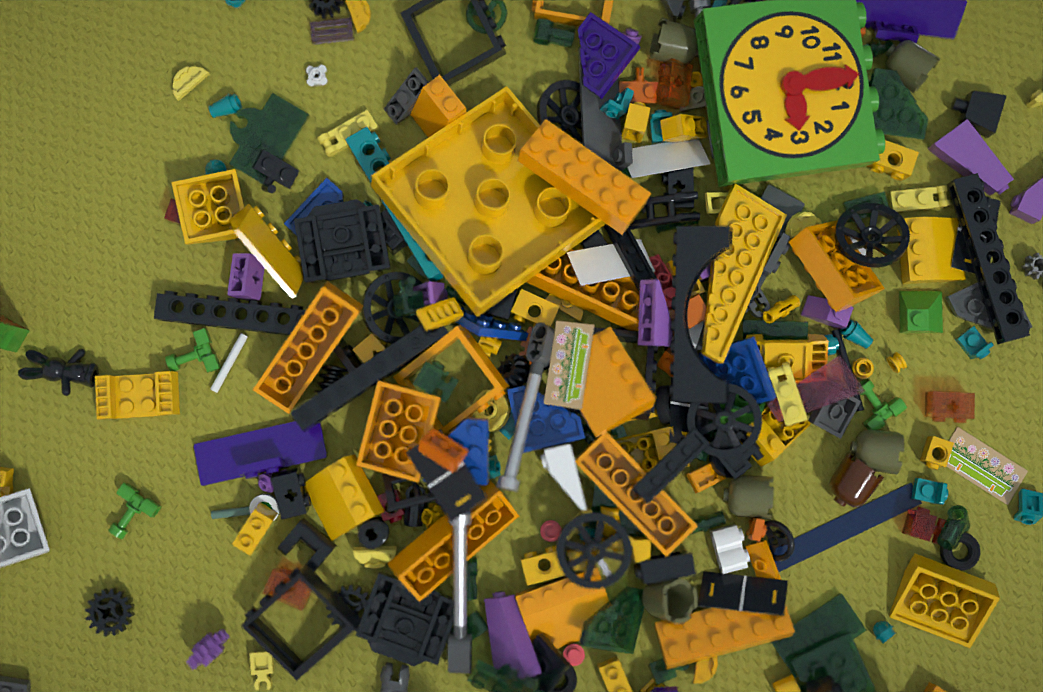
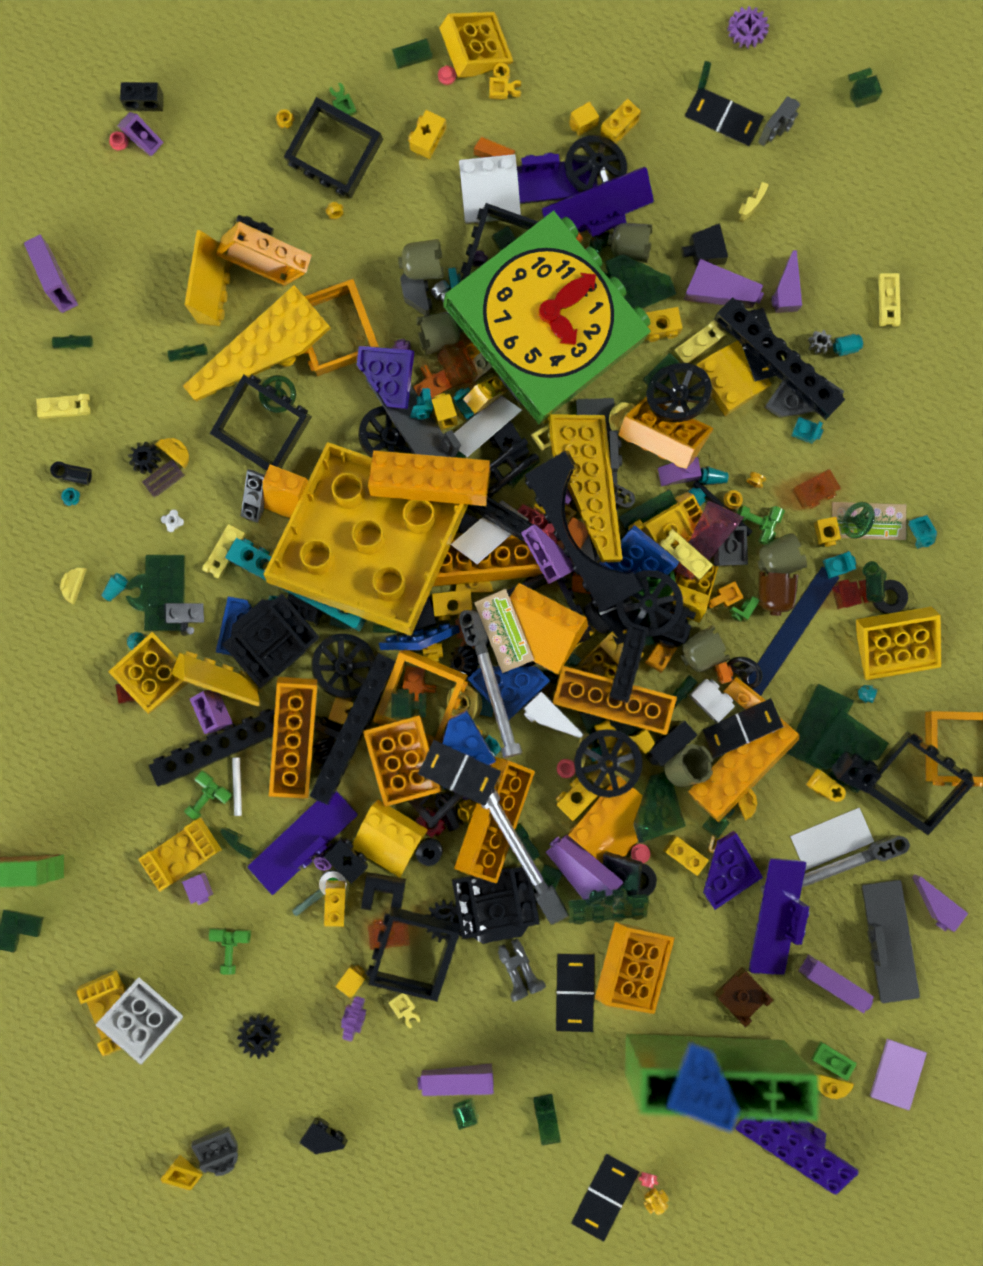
camera: 20 degrees left, 0 degrees up
black animal [18,348,99,396] -> none
light yellow plate [353,546,397,569] -> none
clear green brick [394,276,424,317] -> none
medium lavender slope [413,282,448,308] -> none
yellow slope [416,297,464,331] -> none
orange slope [418,428,469,473] -> none
clear green piece [532,19,576,48] -> none
yellow pin [763,295,800,324] -> none
bright green slope [899,291,943,333] -> none
none -> medium lavender brick [182,873,213,905]
none -> clear green slope [220,827,257,859]
none -> yellow brick [336,964,367,998]
none -> orange plate [400,666,437,707]
none -> light orange plate [708,581,744,609]
none -> bright green bracket [729,596,760,622]
none -> clear green piece [842,502,875,539]

